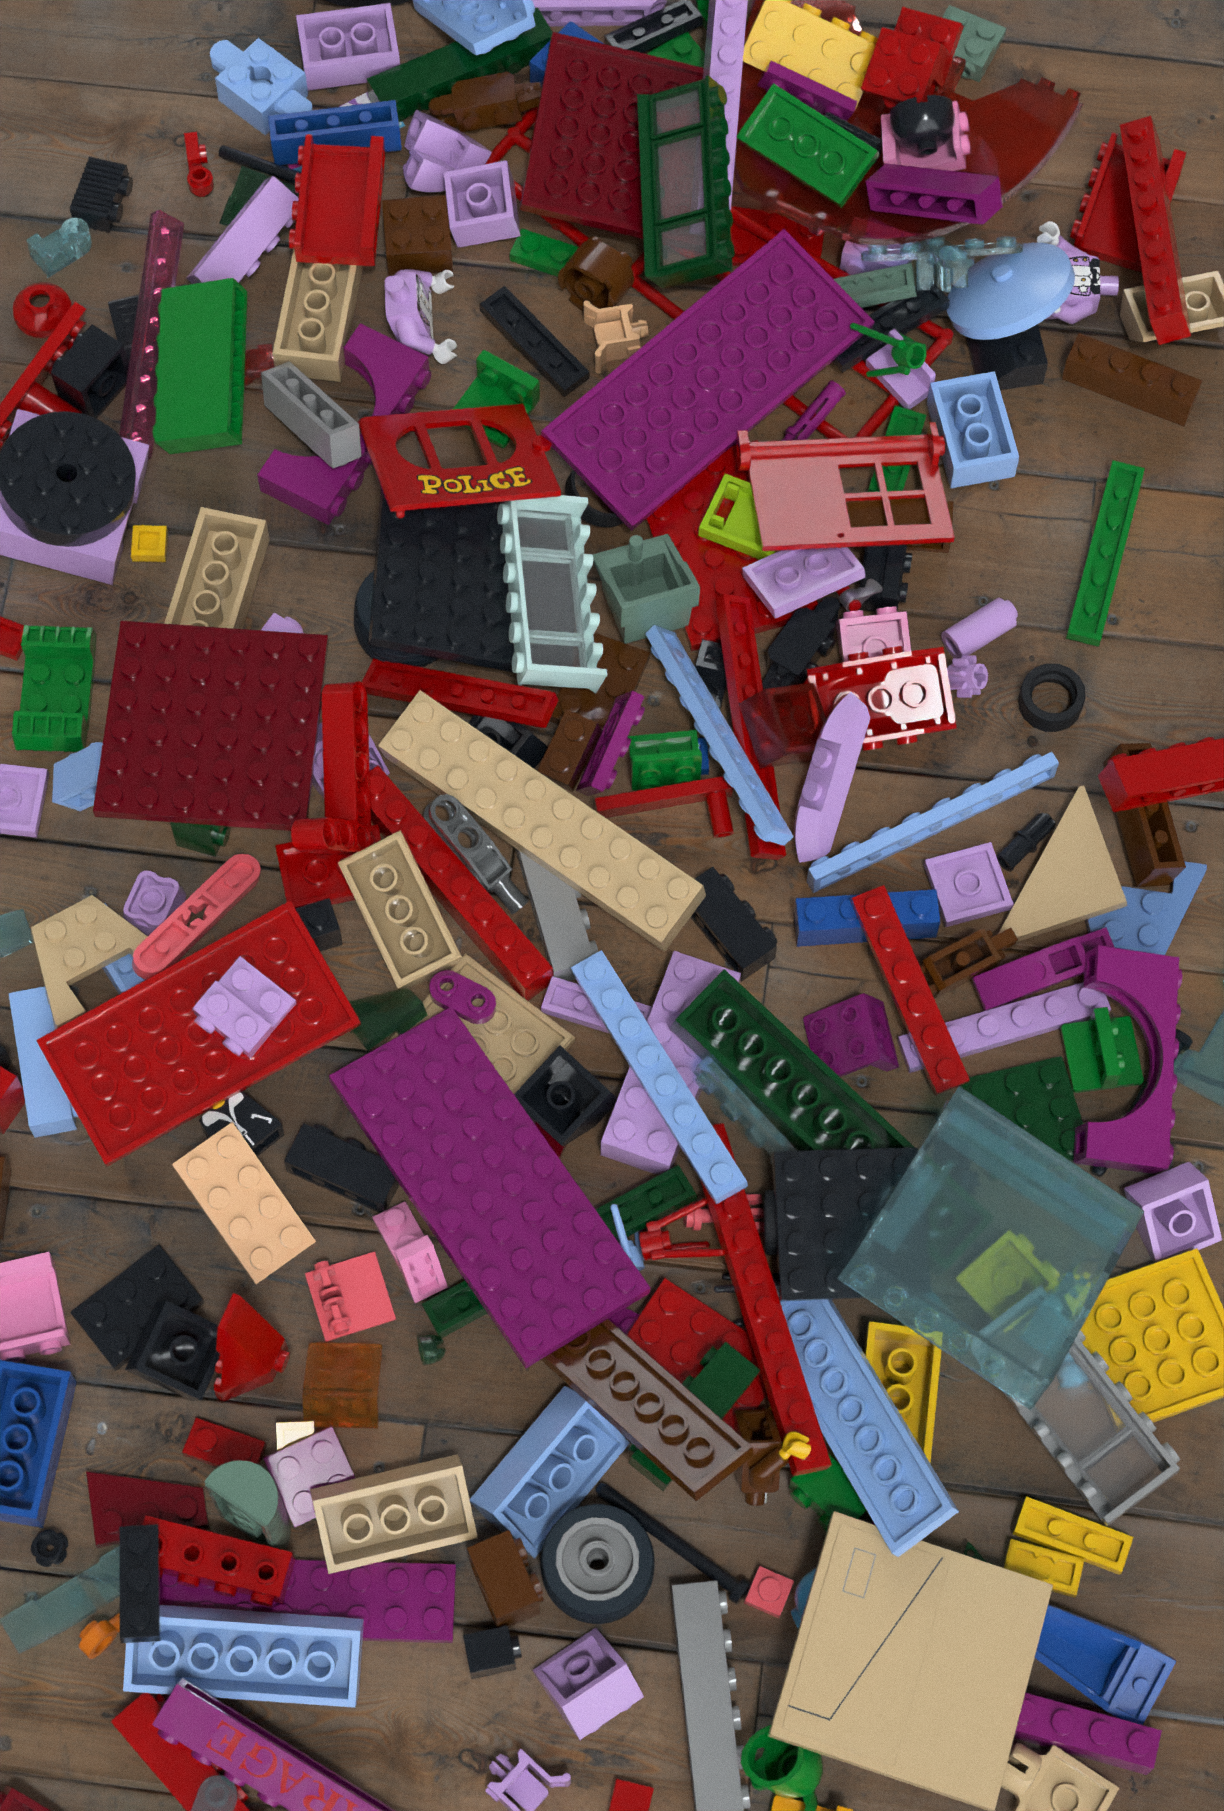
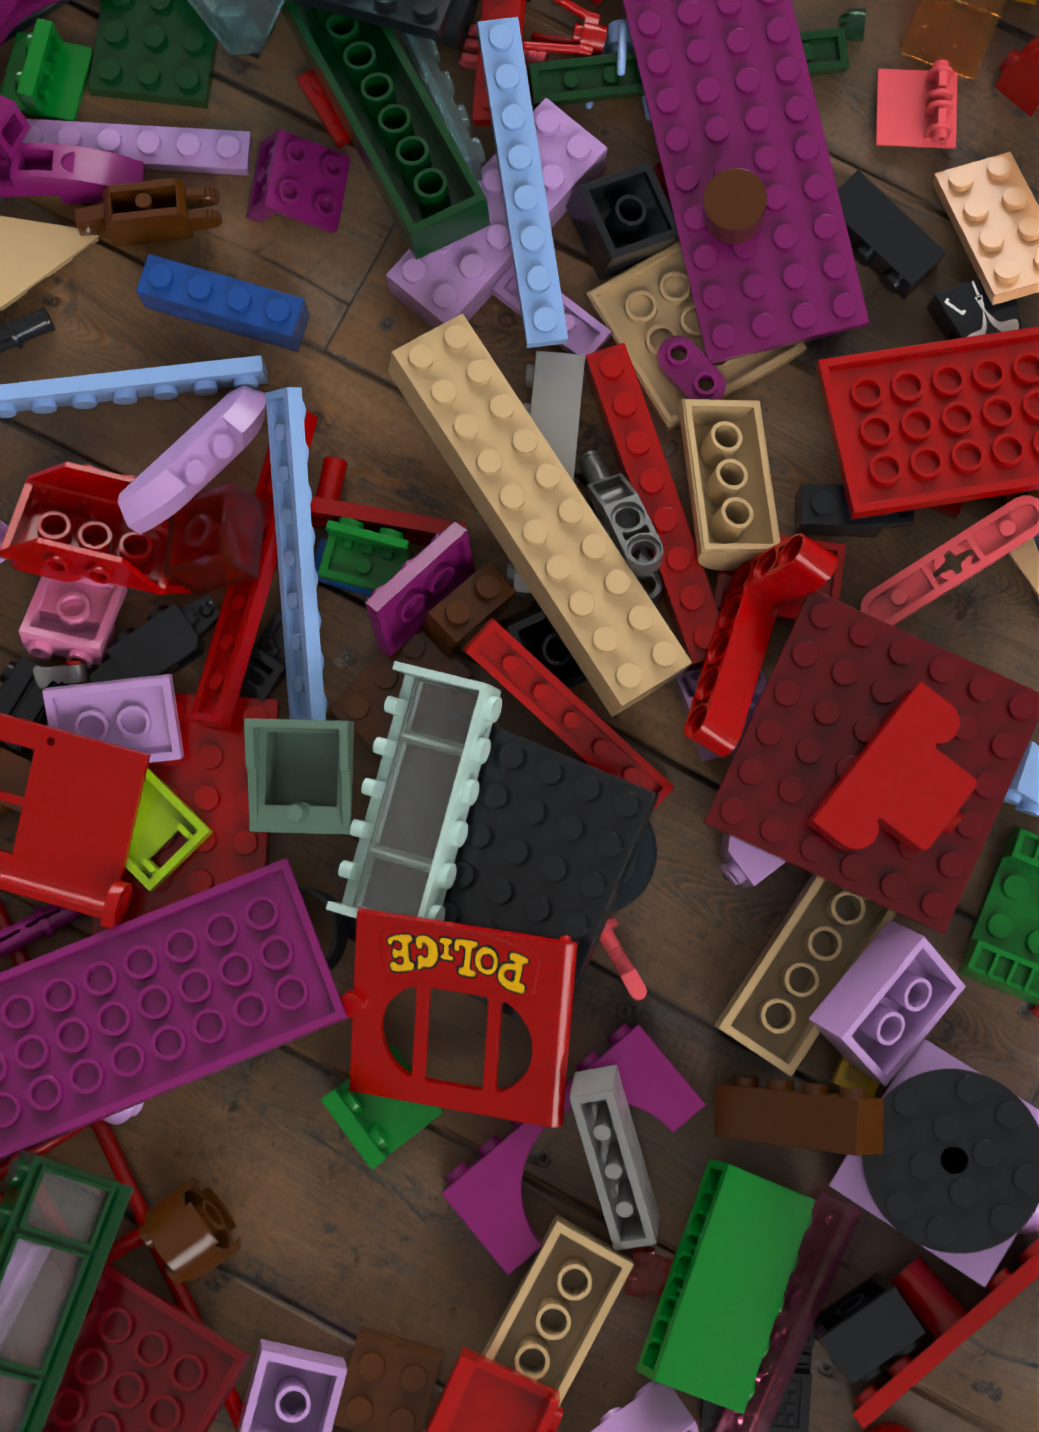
camera: 155 degrees left, 15 degrees up
lavender piece [123,870,186,936] -> none
lavender plate [192,956,296,1059] -> none
clear green slope [349,988,428,1051] -> none
bright pink bracket [372,1201,448,1303] -> none
lavender torso [385,269,457,364] -> none
black plate [480,286,590,397] -> none
green plate [509,228,579,277] -> none
light nougat piece [584,300,649,373] -> none
black brick [690,867,778,982] -> none
red plate [850,885,970,1096] -> none
lavender plate [924,842,1013,927] -> none
none -> coral hinge [599,916,647,1002]
none -> reddish brown piece [703,168,767,244]
none -> reddish brown brick [715,1076,884,1156]
none -> red brick [806,681,977,852]
none -> lavender brick [809,920,966,1087]

